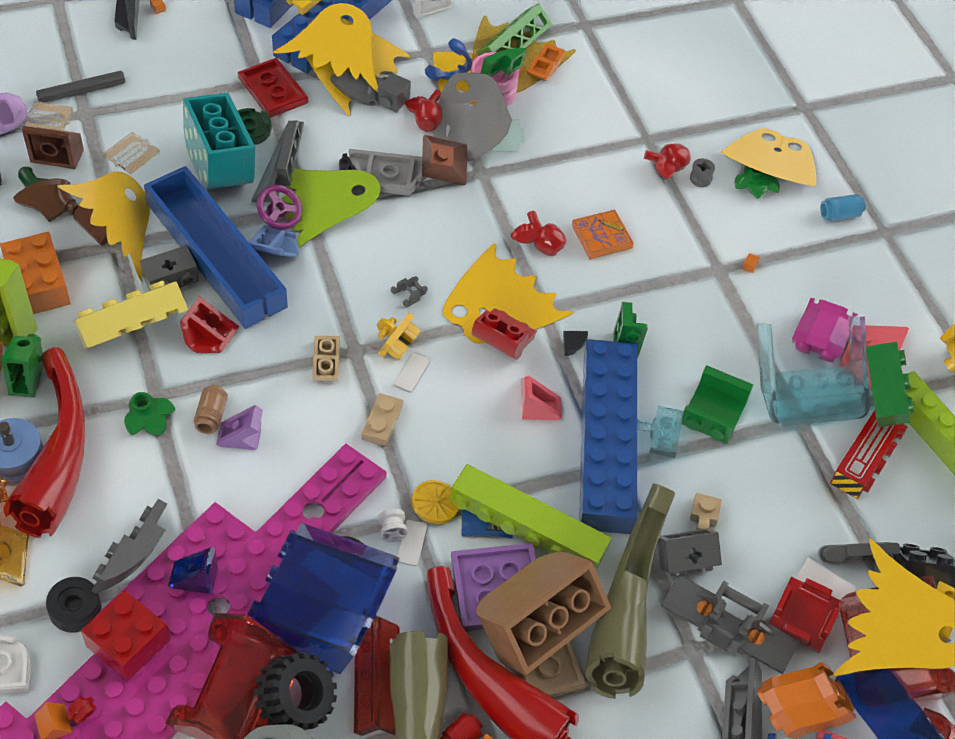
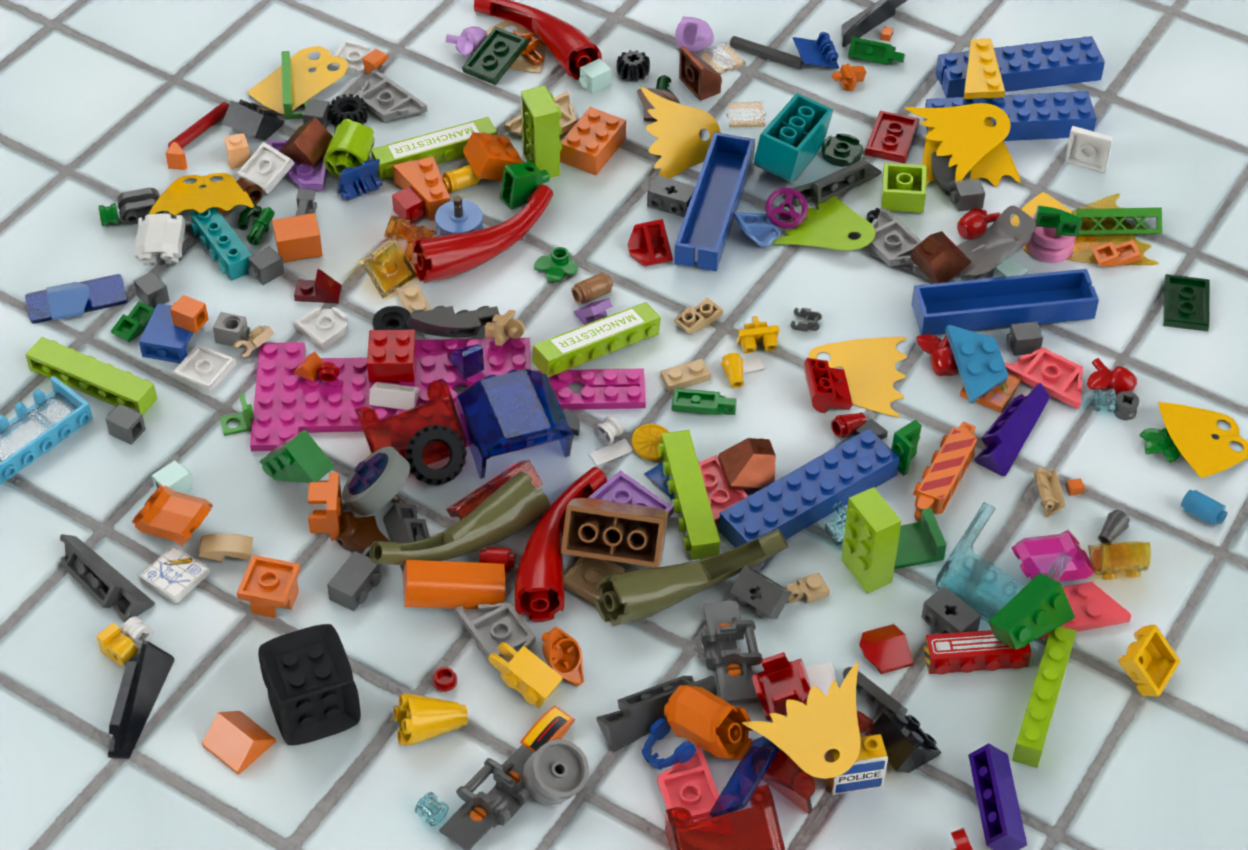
camera: 55 degrees right, 5 degrees down
light yellow wedge [73,280,188,348] -> none
blue piece [425,38,472,81] -> none
coral slope [521,375,562,420] -> none
none -> white slope [369,382,420,411]
none -> tan plate [397,284,431,313]
none -> tan hips [485,310,525,346]
none -> lime brick [532,302,661,378]
none -> green hinge [671,388,737,415]
none -> coral wing [699,455,748,525]
none -> copper slope [718,438,776,491]
none -> yellow cone [721,353,744,388]
none -> blue hinge [792,32,839,69]
none -> red cone [831,412,867,438]
none -> orange piece [832,64,866,91]
none -> lime brick [841,487,901,594]
none -> green hinge [848,37,905,65]
none -> red slope [859,624,914,674]
none -> lime brick [881,163,926,213]
none -> blue piece [911,269,1099,335]
none -> orange hinge [913,422,977,522]
none -> dark grey brick [921,586,981,634]
none -> dark azure wing [945,325,1009,404]
none -> dark purple wedge [974,383,1050,476]
none -> coral wing [1004,348,1083,409]
none -> dark grey brick [1006,322,1043,356]
none -> tan hinge [1034,467,1066,518]
none -> clear yellow brick [1088,541,1151,580]
none -> clear light blue wheel [1093,389,1116,412]
none -> dark grey cone [1098,510,1130,545]
none -> dark green tile [1163,274,1210,332]

